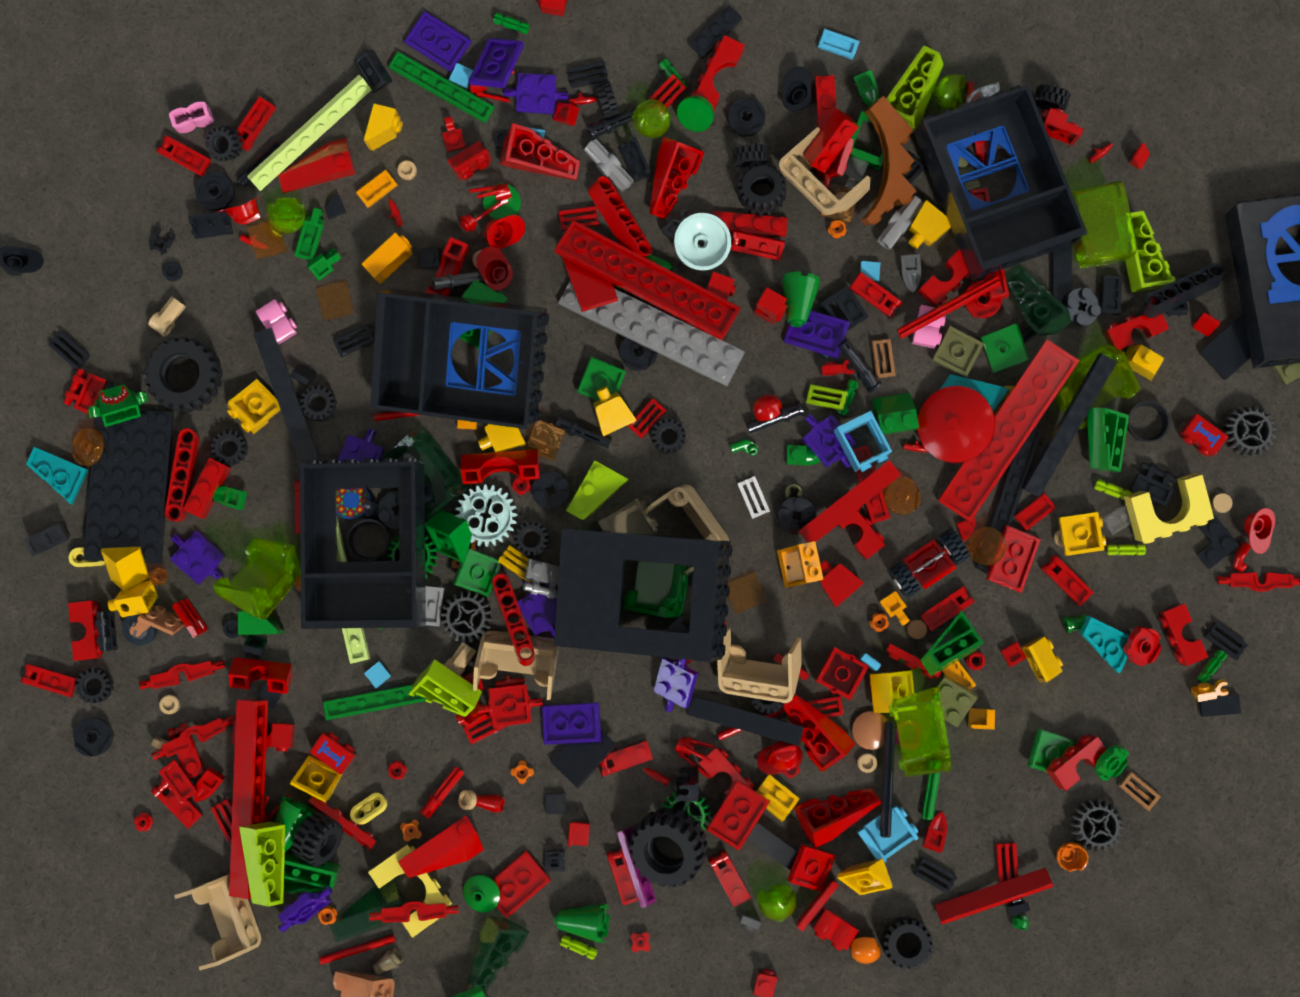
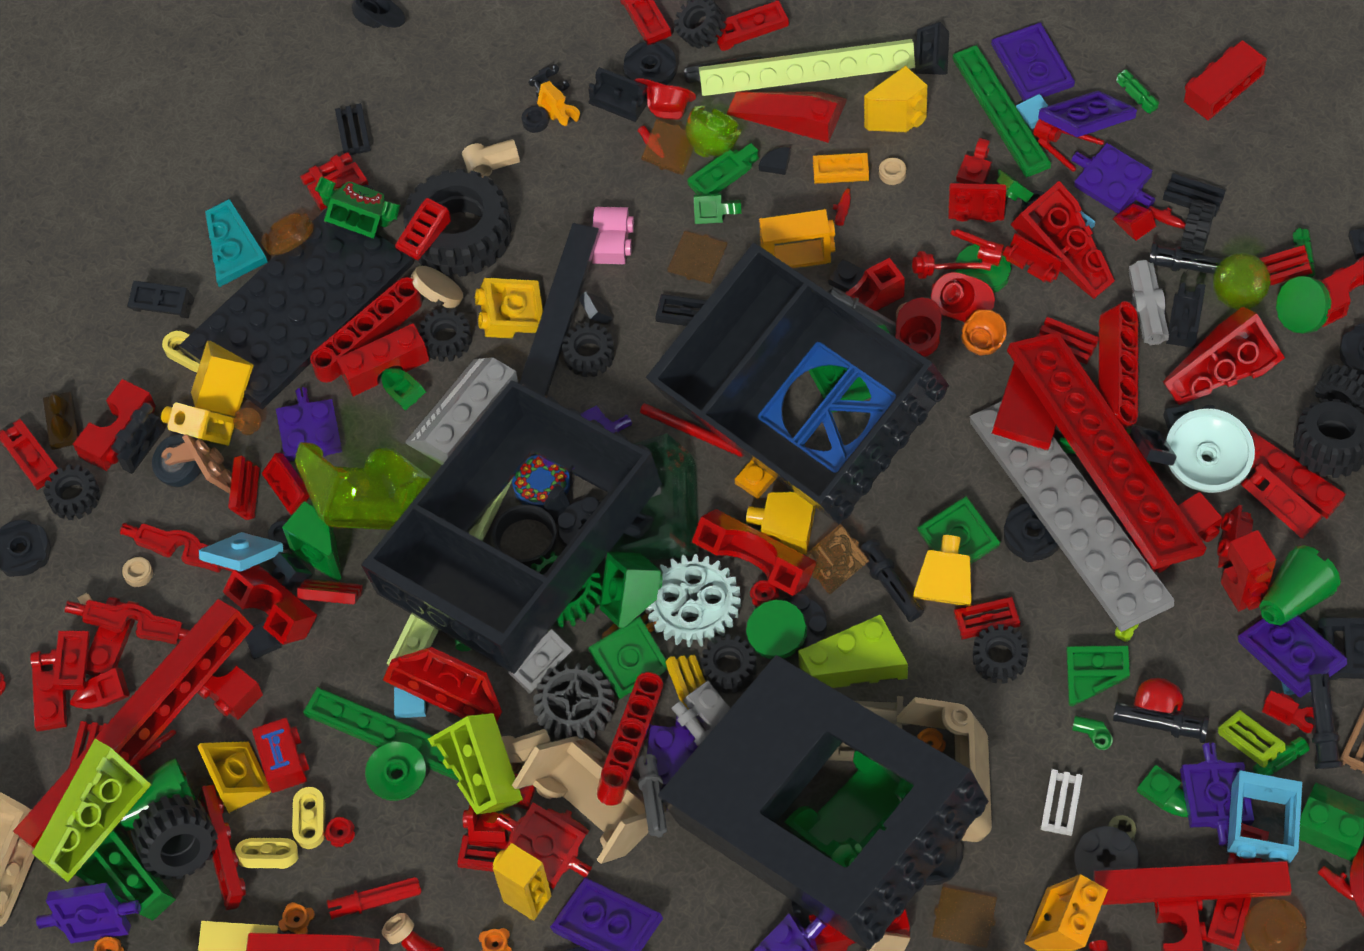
camera: 40 degrees right, 25 degrees down
none -> dark brown tile [43,391,79,450]
none -> medium azure plate [199,532,283,571]
none -> red plate [261,453,311,514]
none -> light yellow plate [292,787,325,849]
none -> red tile [297,579,363,605]
none -> green dish [365,742,426,801]
none -> red wedge [383,647,502,722]
none -> red slope [395,198,451,260]
none -> light grey slope [405,358,518,465]
none -> tan tile [411,266,463,308]
none -> yellow brick [493,843,552,921]
none -> light orange plate [537,81,580,126]
none -> dark grey axle [637,754,667,838]
none -> green tile [746,600,807,659]
none -> orange plate [917,728,946,752]
none -> orange hair [961,310,1007,356]
none -> green plate [997,169,1034,203]
none -> red hinge [1002,233,1063,283]
none -> green wing [1066,646,1130,706]
none -> black plate [1130,426,1177,466]
none -> red hinge [1217,505,1254,568]

